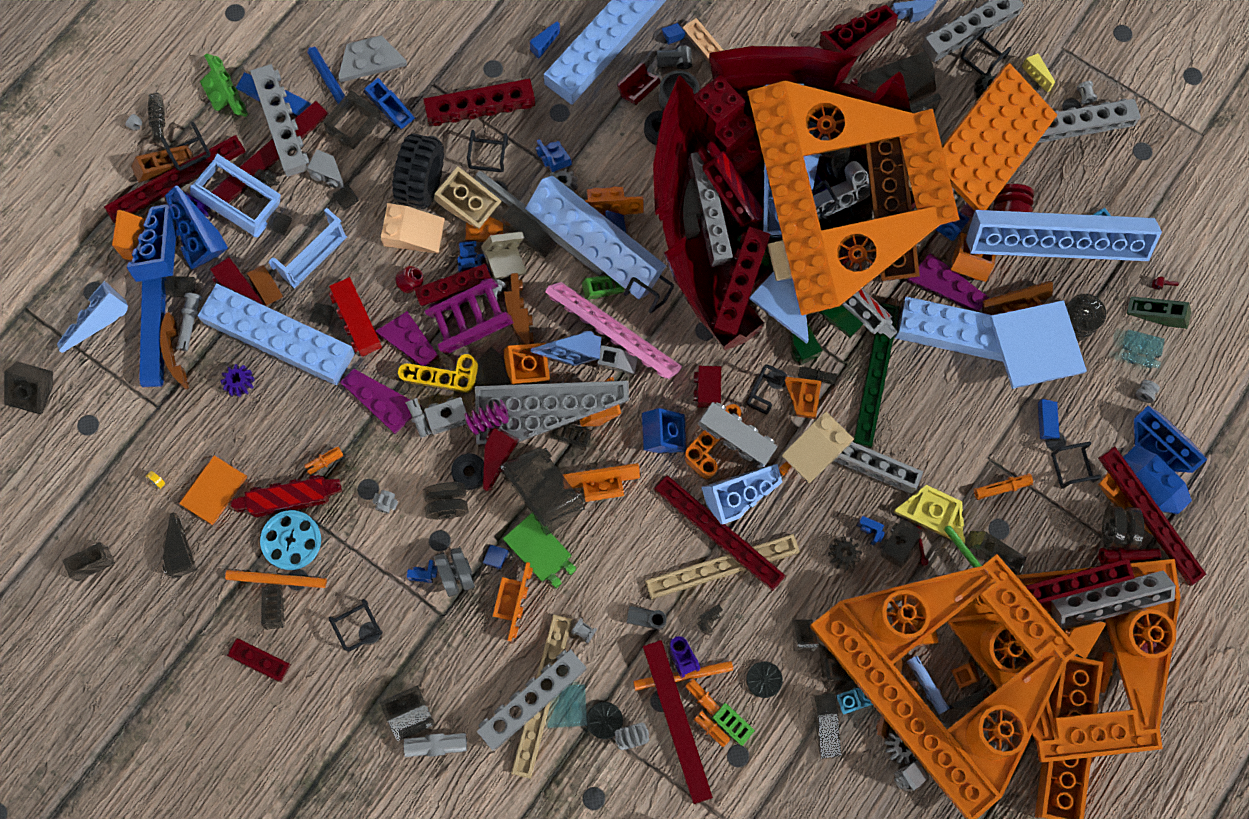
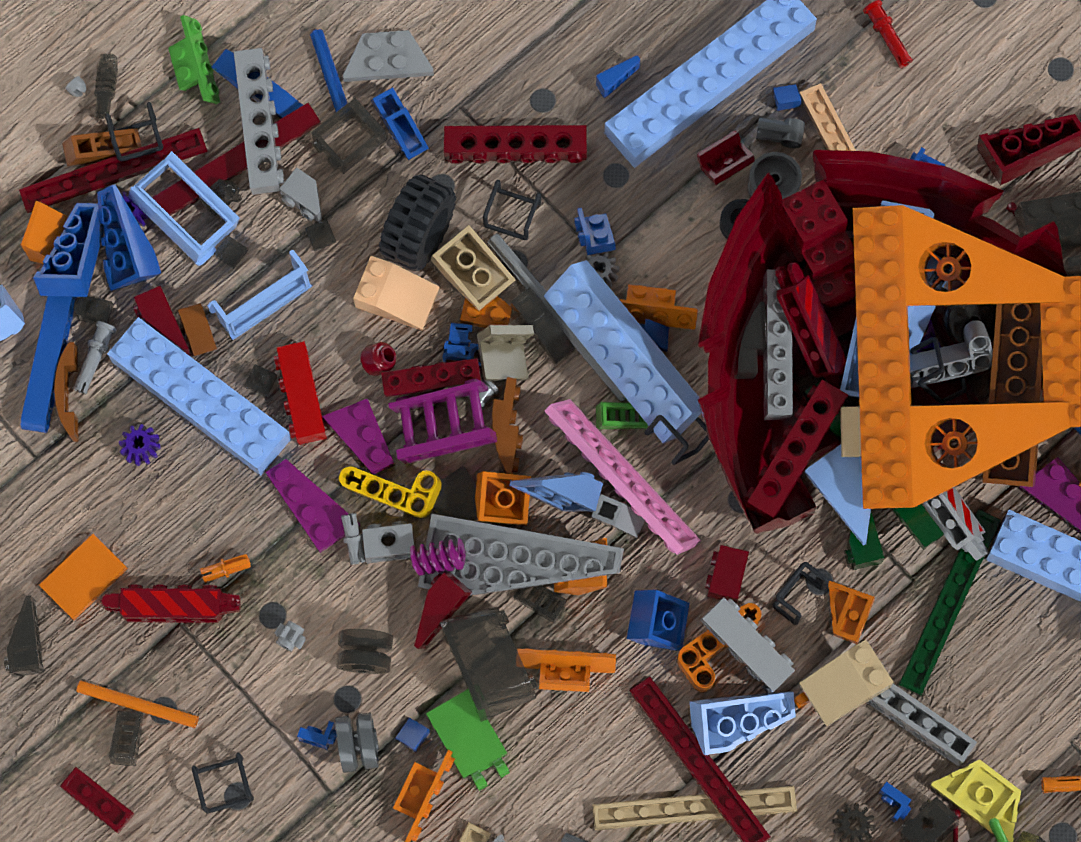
camera: 20 degrees right, 0 degrees up
yellow tile [146,471,165,489] -> none
medium azure wedge [260,510,321,570] -> none
black tyre [451,453,484,490] -> none
clear smoke axle [798,367,837,385] -> none

